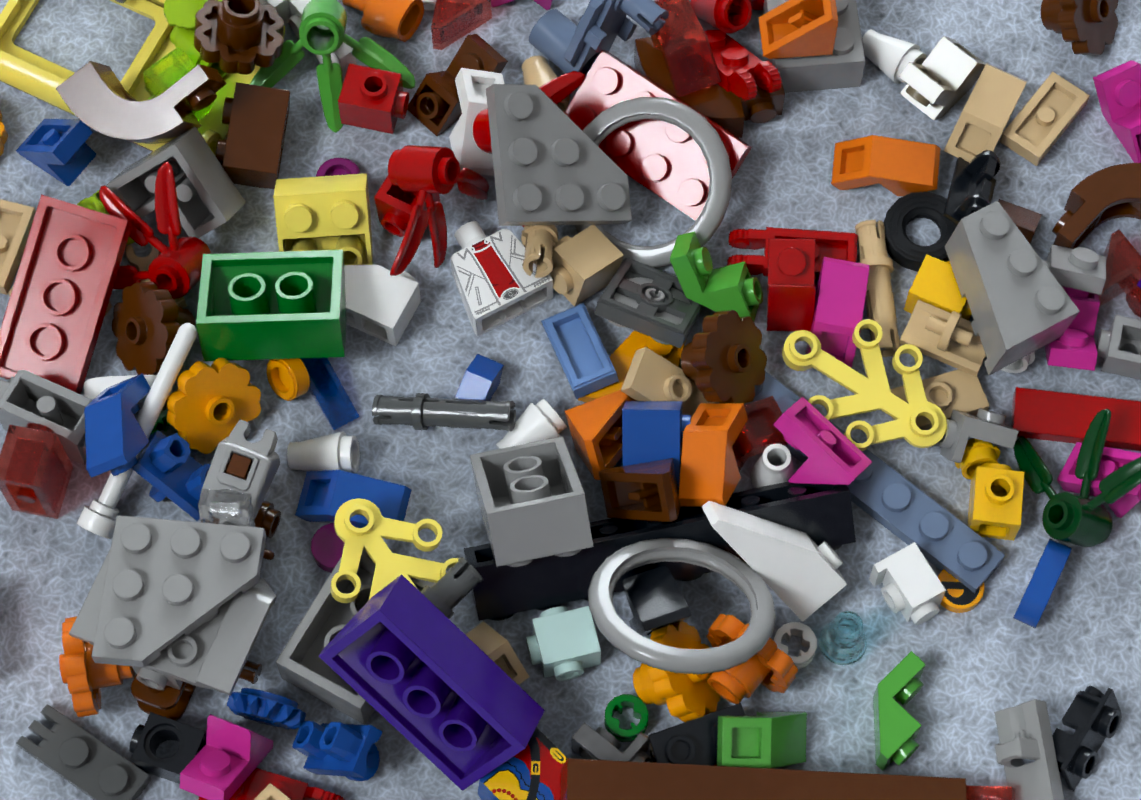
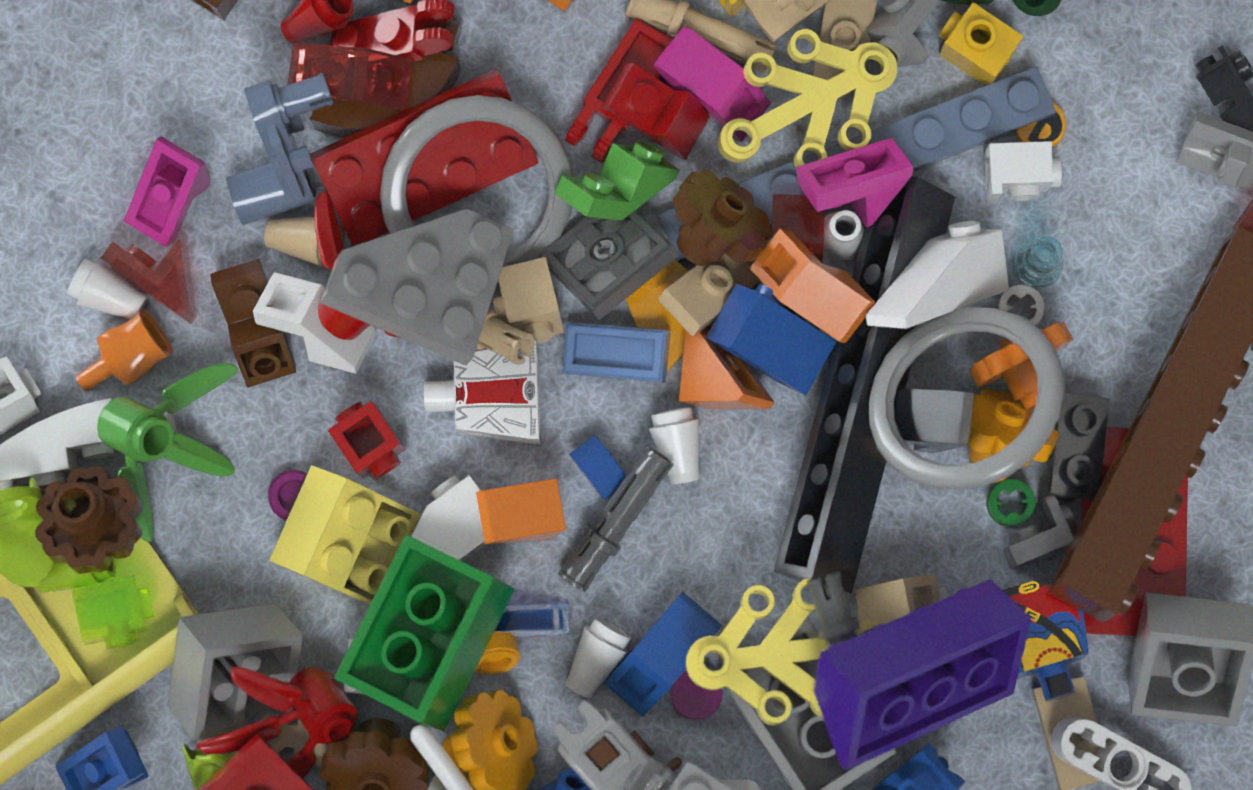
camera: 60 degrees left, 15 degrees up
arch [56,61,226,144] -> none
reddish brown brick [216,82,290,189] -> none
red brick [338,63,409,134] -> none
red plant [388,145,489,276] -> none
light grey brick [470,436,594,567] -> none
light aqua brick [525,606,601,681] -> none
reddish brown slope [599,458,681,522] -> none
bright green slope [717,712,807,768] -> none
bright green slope [873,651,926,771] -> none
yellow plate [955,438,1000,480] -> none
blue beam [1013,538,1072,628] -> none
none -> orange slope [476,478,566,544]

